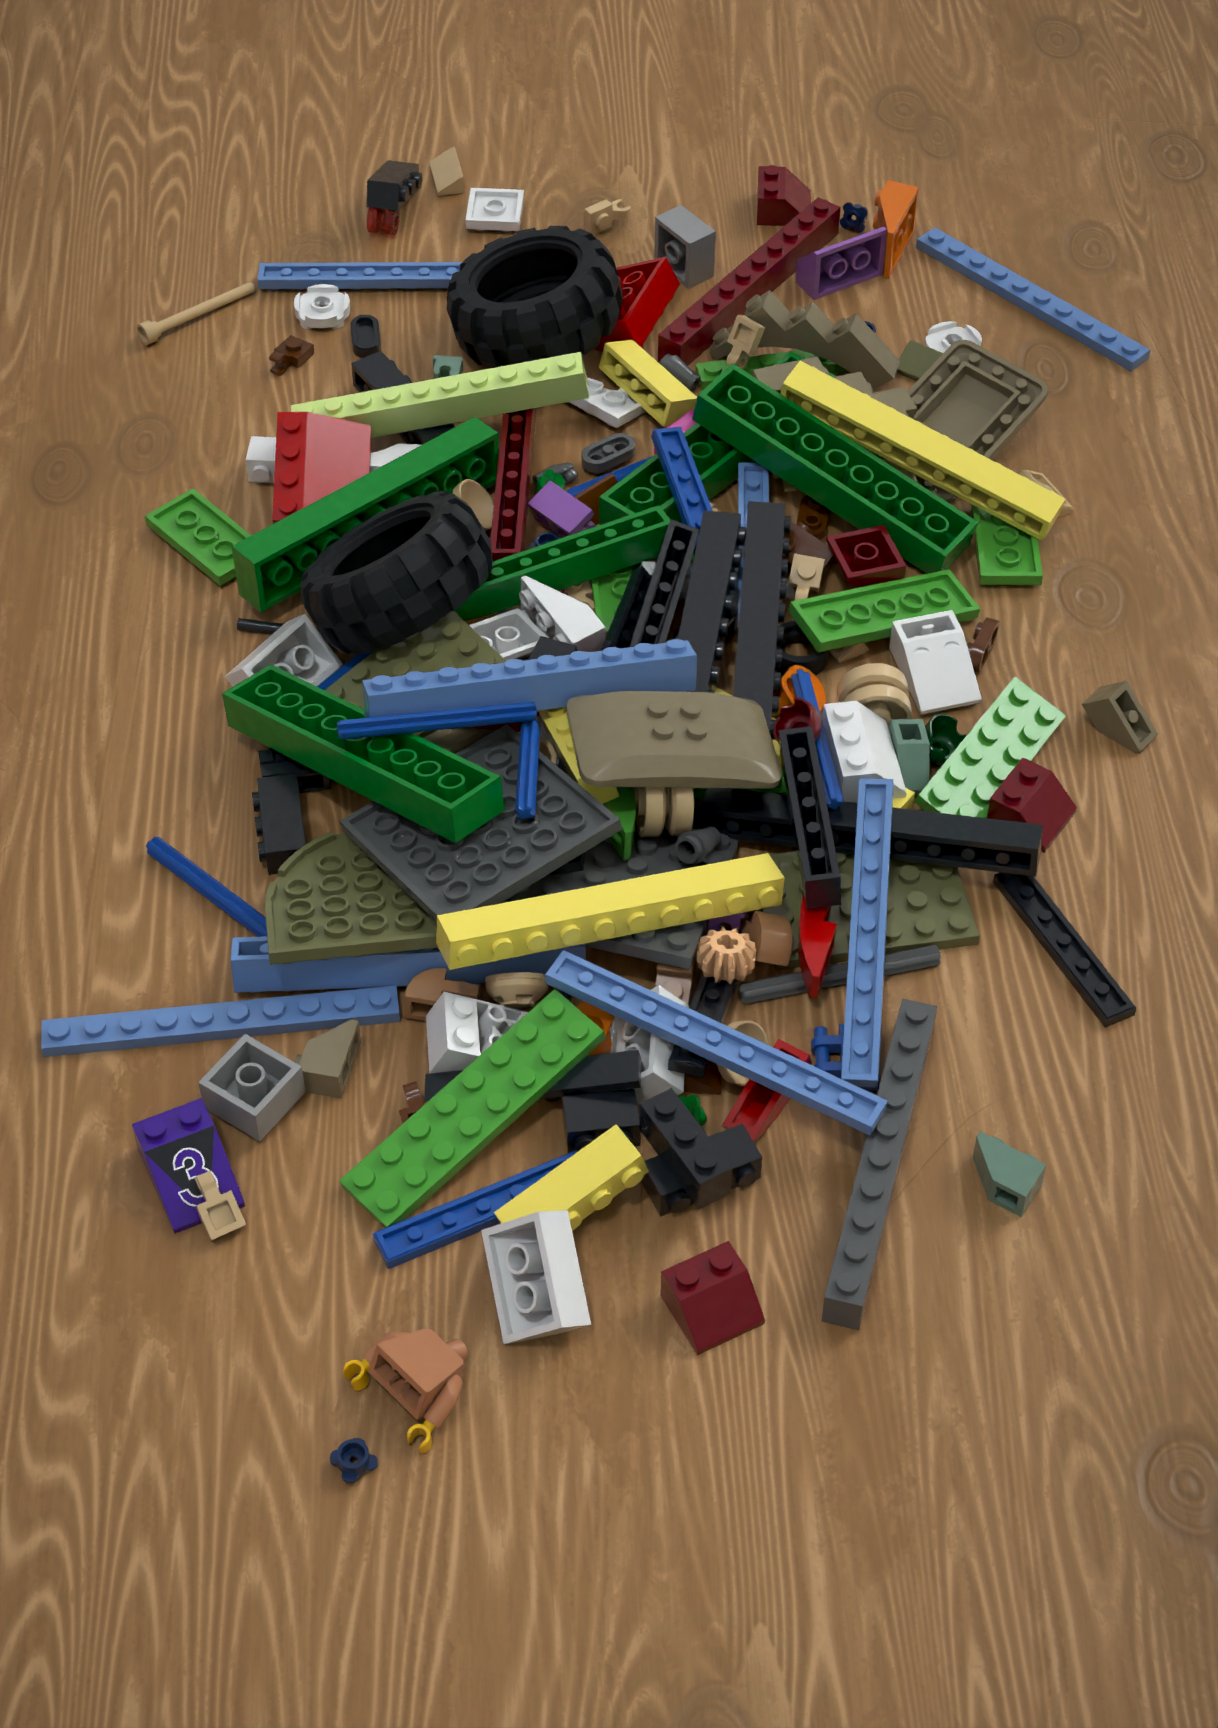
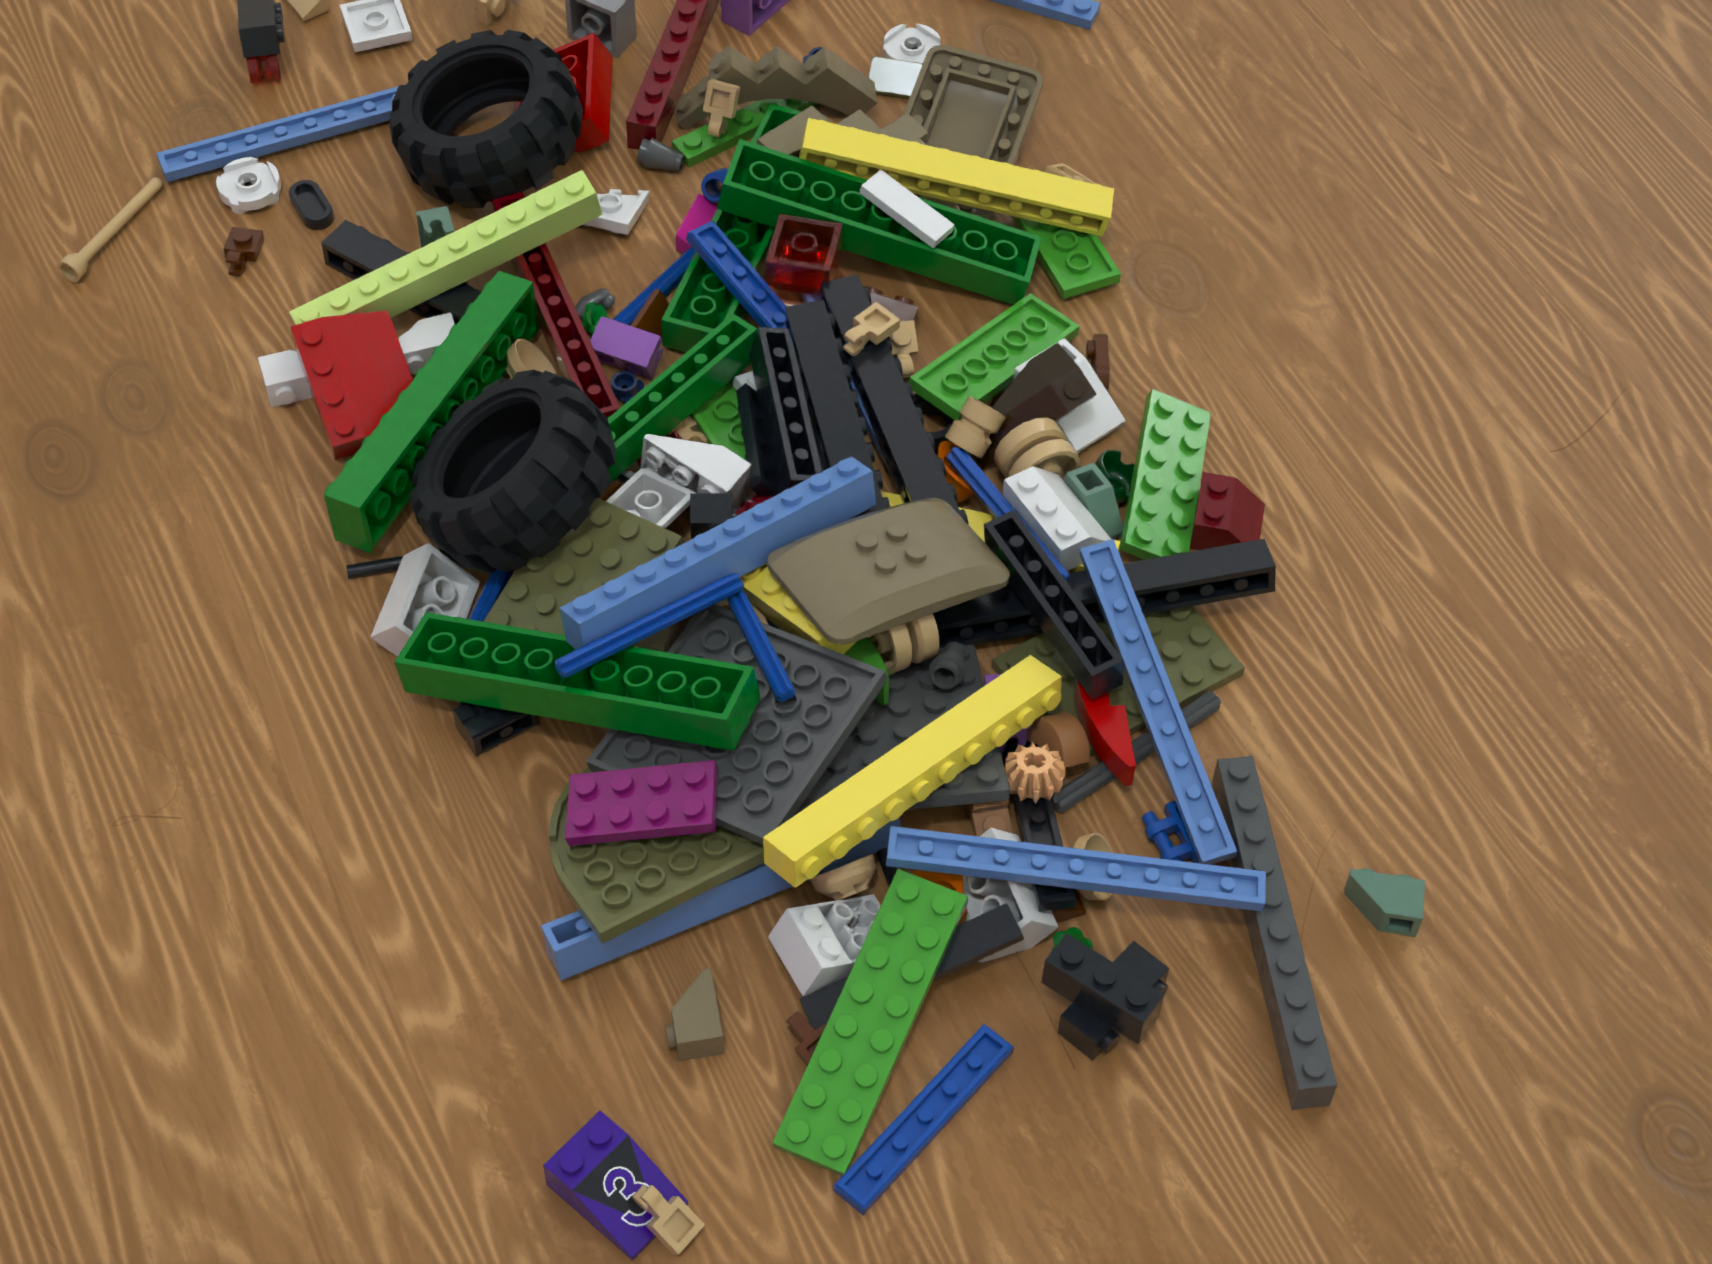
camera: 25 degrees left, 5 degrees up
medium blue plate [41,985,400,1057] -> none
bright green plate [145,488,252,586] -> none
blue axle [146,837,267,937] -> none
light grey brick [198,1034,306,1142] -> none
black brick [252,773,306,875] -> none
medium nougat brick [404,968,480,1021] -> none
white slope [481,1210,591,1344] -> none
light yellow brick [494,1124,649,1231] -> none
black brick [562,1089,641,1153] -> none
dark grey plate [581,433,635,473] -> none
light yellow brick [599,340,697,427] -> none
dark red slope [660,1241,765,1355] -> none
red slope [722,1039,812,1144] -> none
dark red hair [773,697,822,744] -> none
reddish brown plate [797,495,830,540] -> none
dark red slope [826,525,906,588] -> none
black tile [993,872,1136,1028] -> none
dark tan slope [1082,681,1158,753] -> none
none -> magenta plate [565,760,718,846]
none -> clear red brick [765,214,843,296]
none -> tan plate [843,302,900,356]
none -> white tile [859,169,955,249]
none -> tan wheel [945,396,1006,458]
none -> dark brown wedge [972,342,1097,470]

